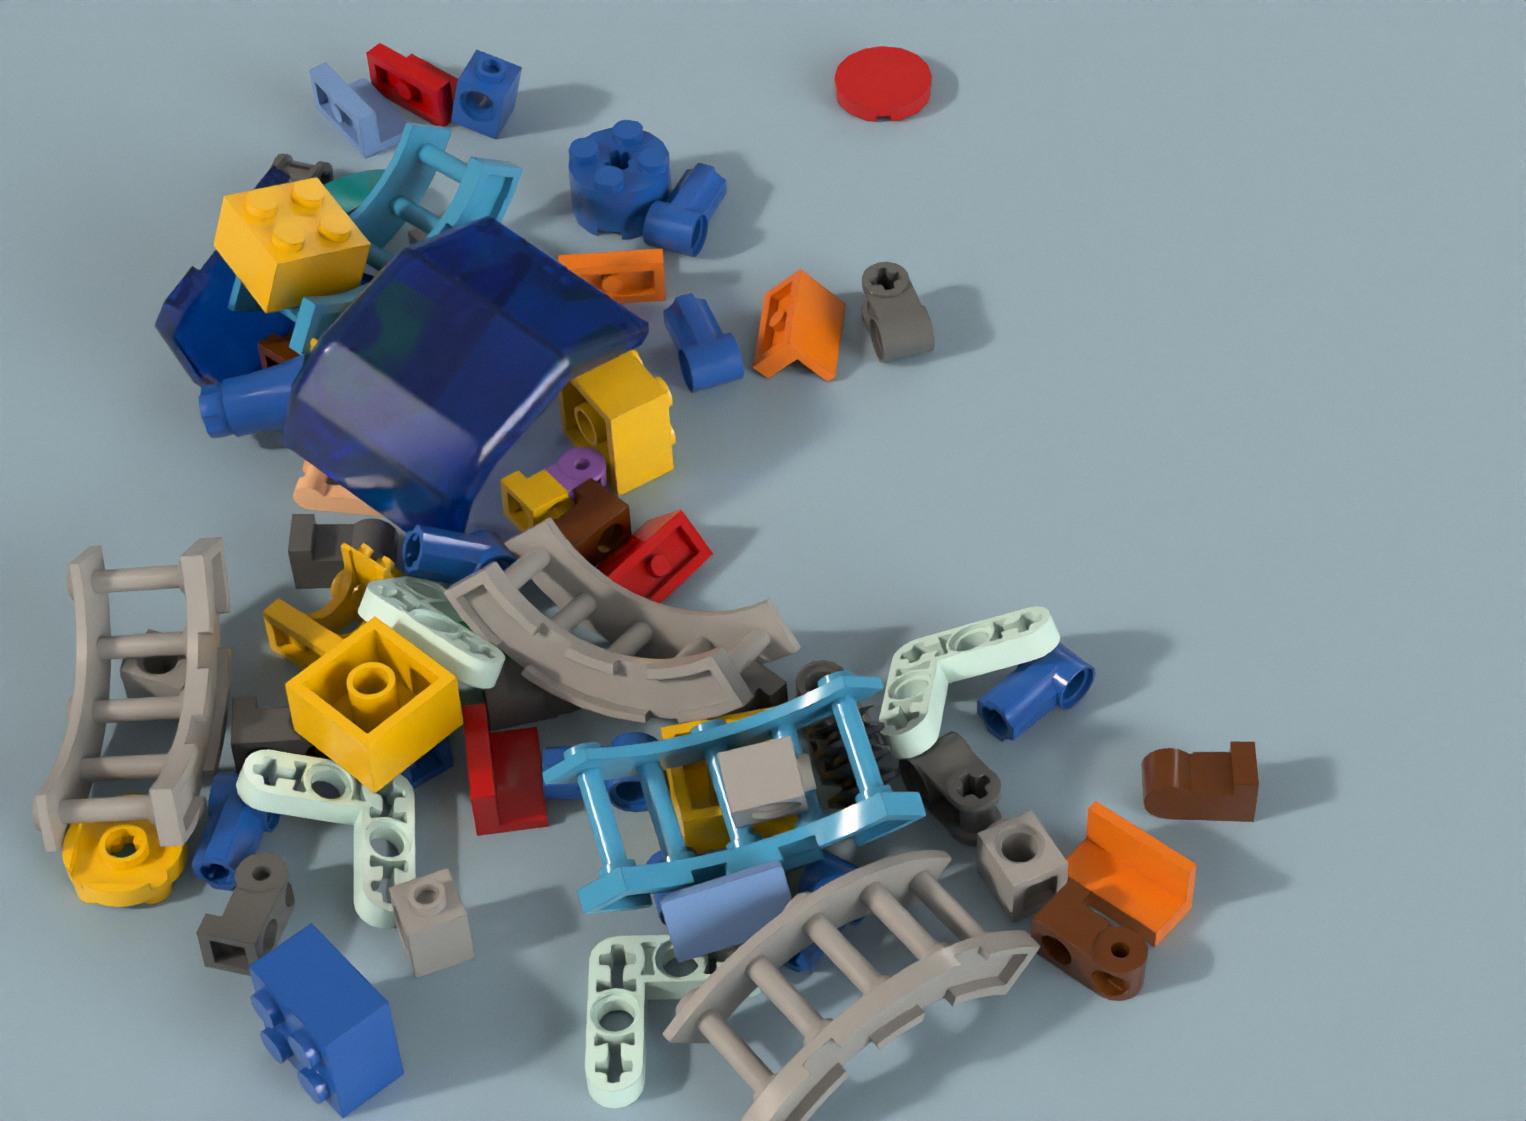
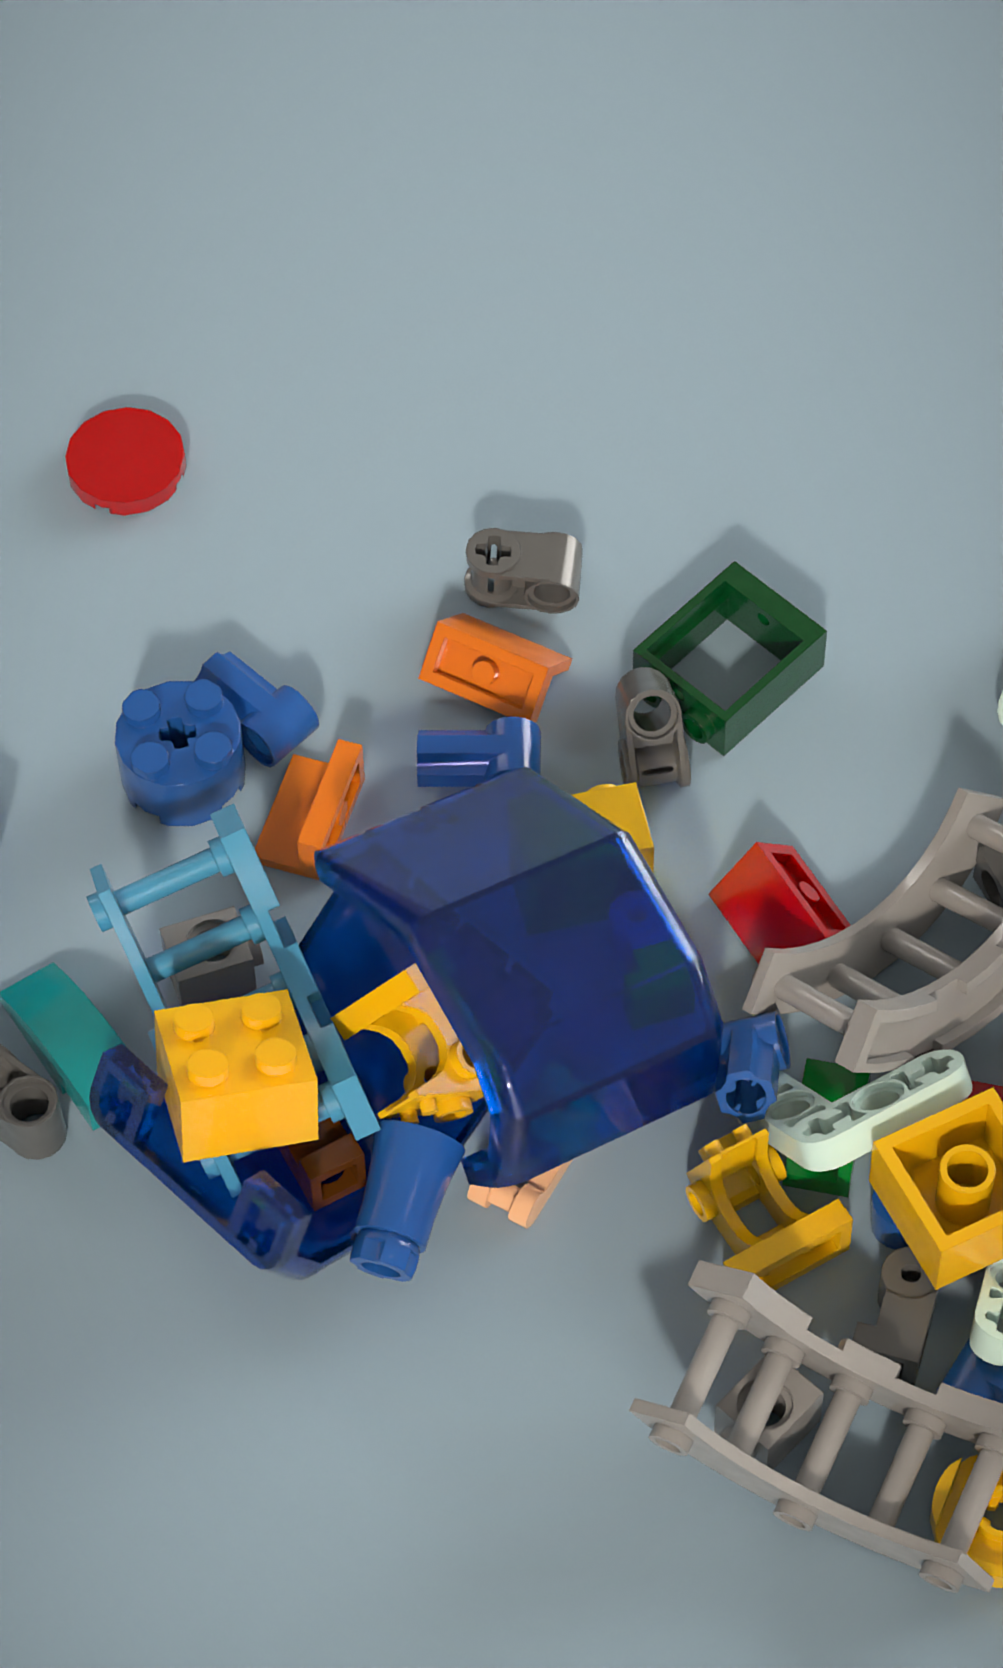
camera: 70 degrees left, 10 degrees up
dark grey leg [288,514,399,589] -> none
reddish brown leg [552,478,632,567] -> none
none -> dark grey piece [615,667,691,790]
none -> dark green window [633,561,827,756]

